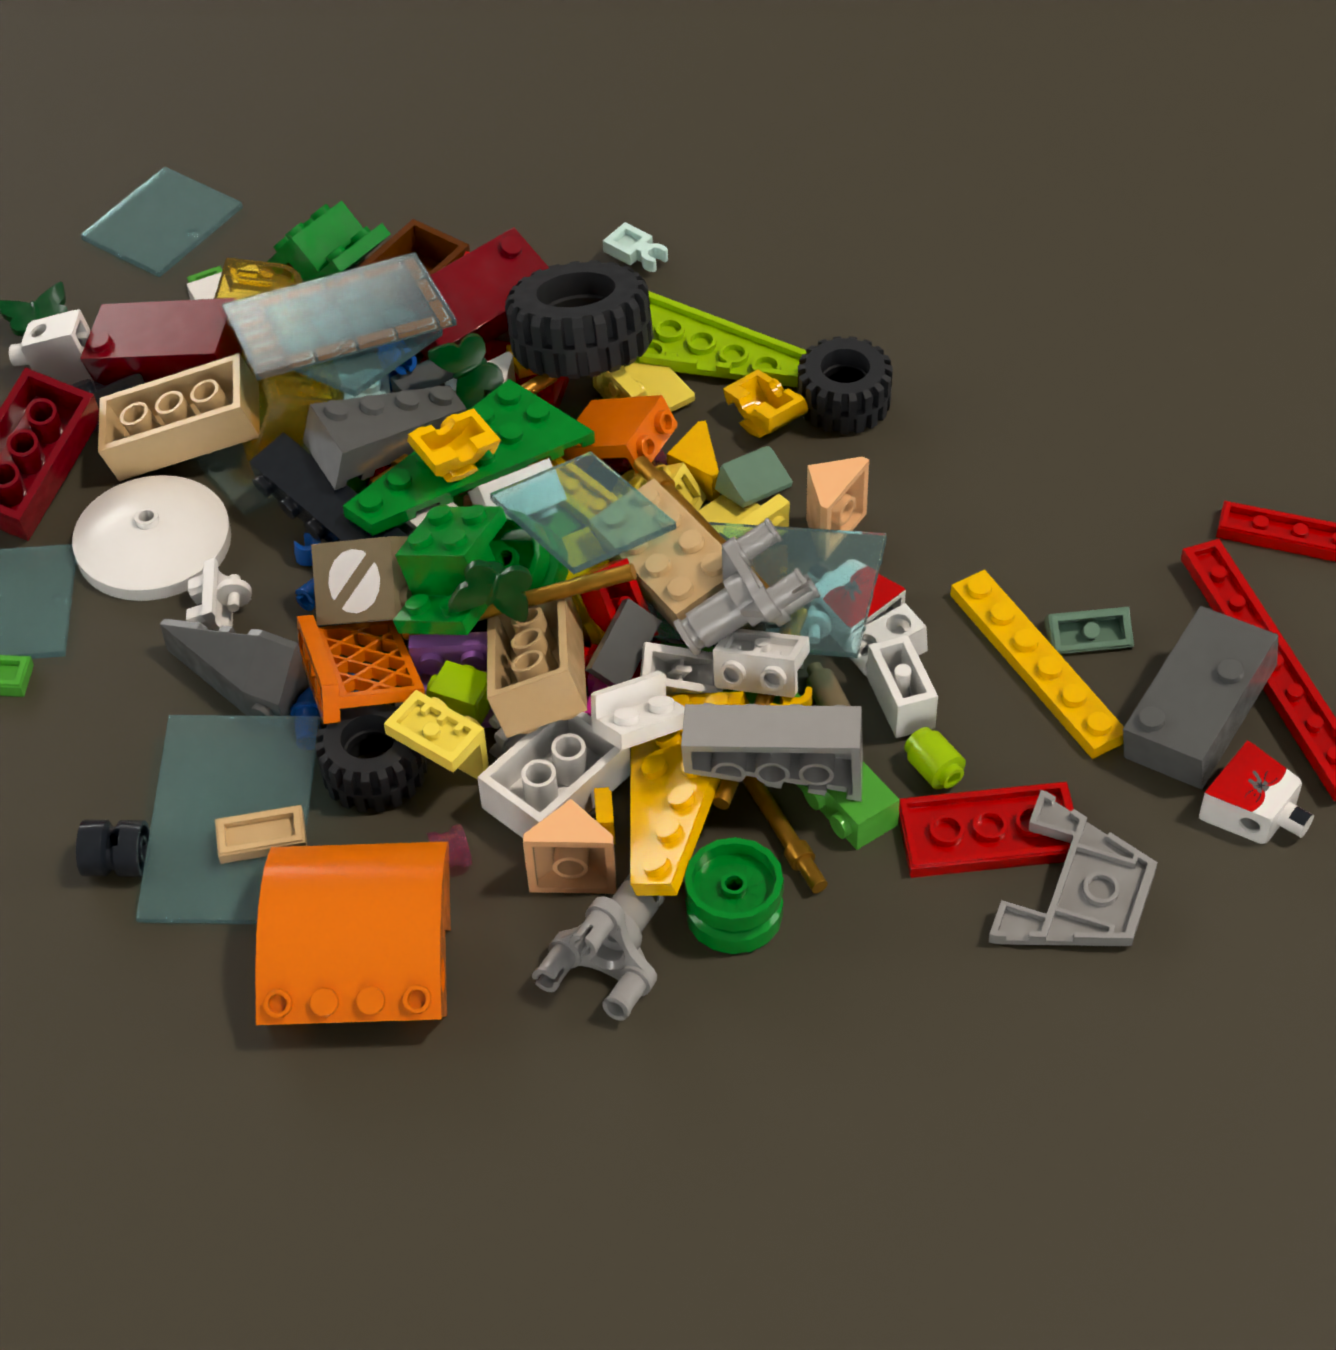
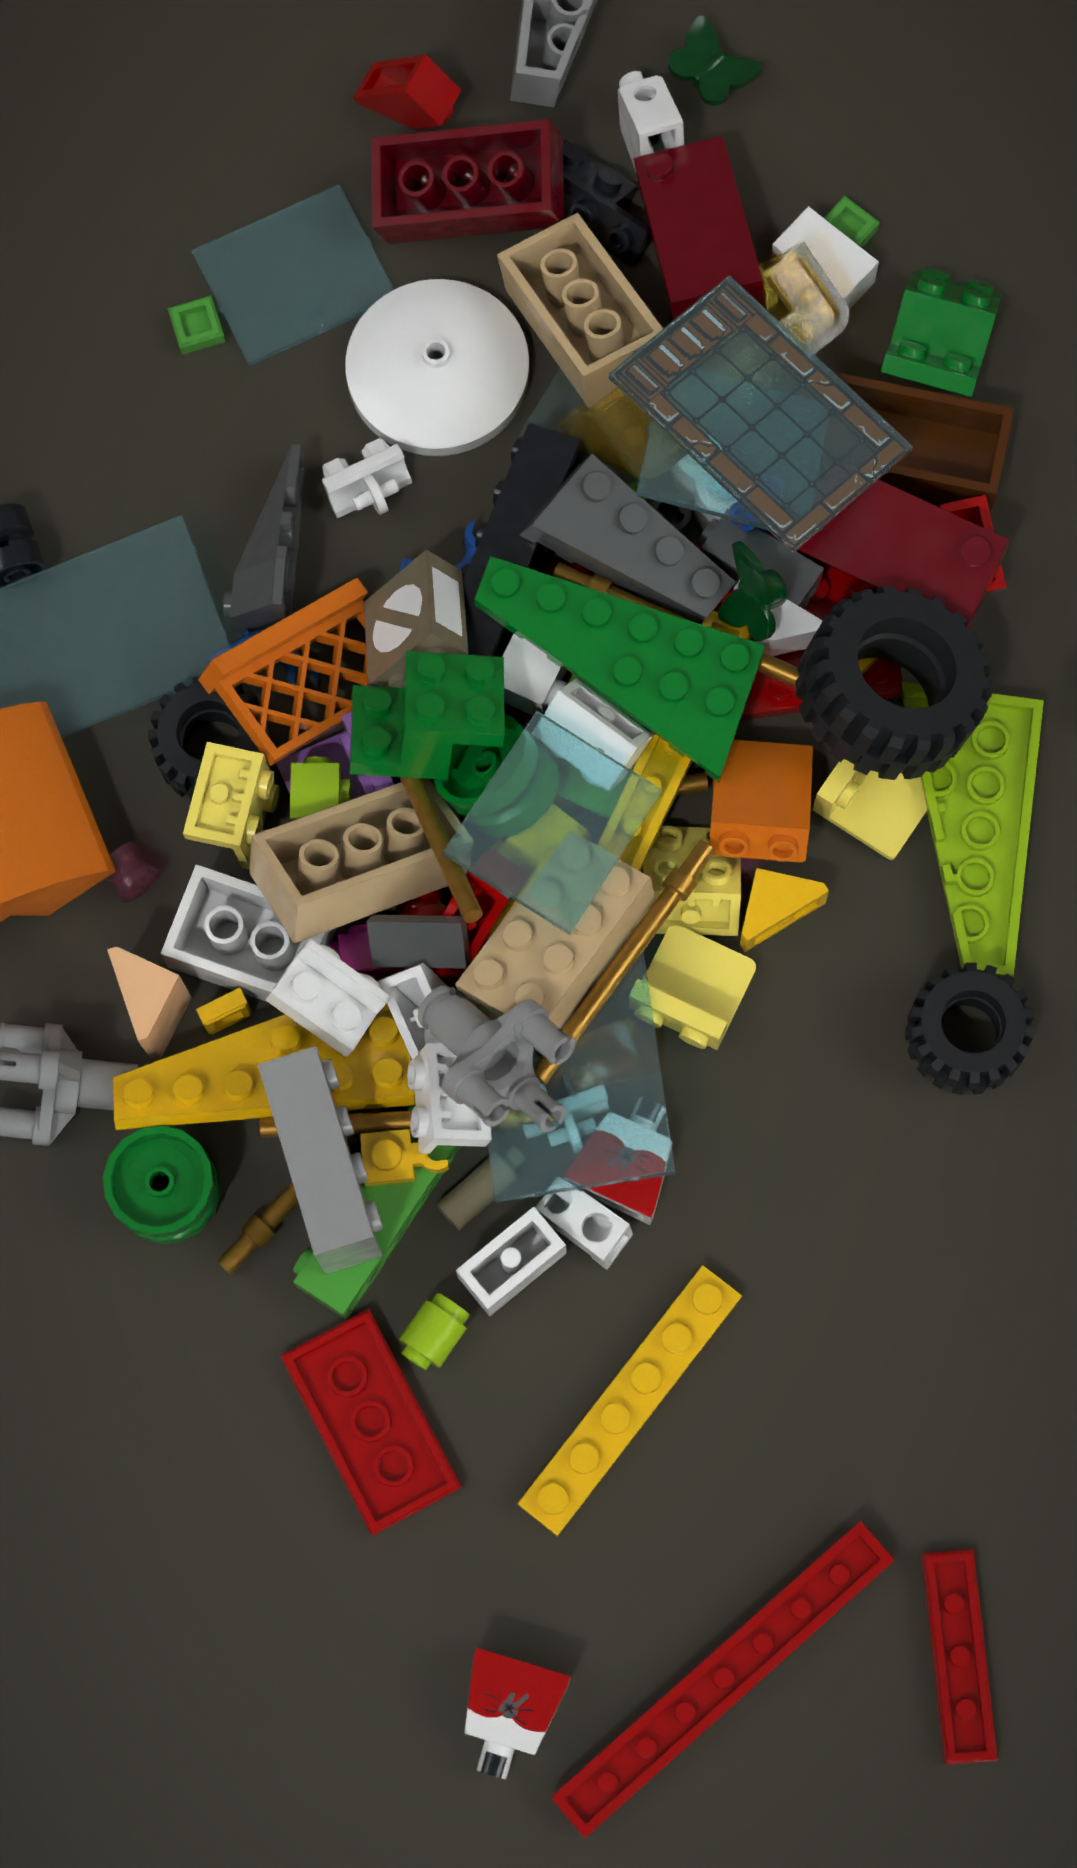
camera: 70 degrees right, 25 degrees up
clear light blue piece [81,167,243,277] -> none
tan tile [215,805,307,864] -> none
yellow cylinder [407,408,501,483] -> none
dark green animal [447,559,533,622] -> none
sand green slope [714,446,793,508] -> none
yellow cylinder [723,369,808,438] -> none
light nougat slope [806,457,869,563] -> none
light grey wing [989,790,1158,946] -> none
sand green slope [1044,607,1134,655] -> none
dark grey brick [1123,606,1278,790] -> none

